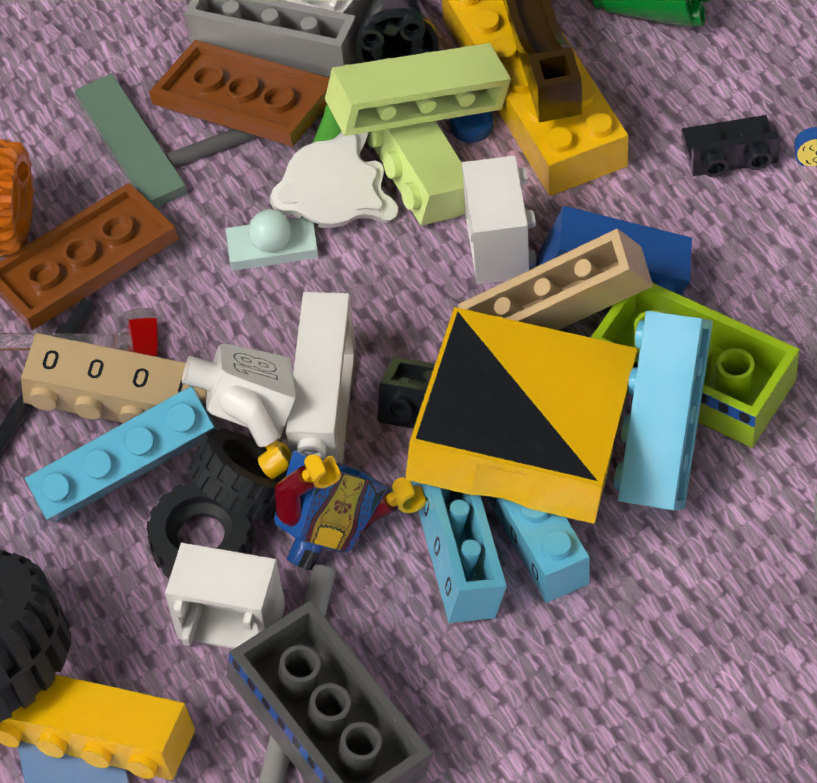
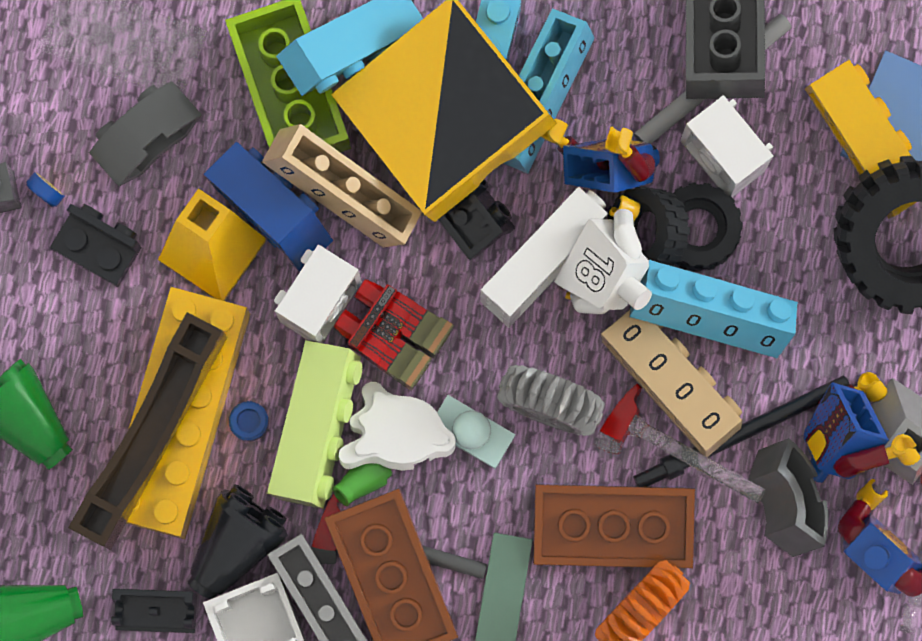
camera: 145 degrees left, 25 degrees up
yellowish green brick [325,43,511,136] -> none
none -> dark grey brick [89,81,202,186]
none -> yellow slope [158,188,267,301]
none -> hips [334,279,454,392]
none -> light grey gear [497,365,605,436]

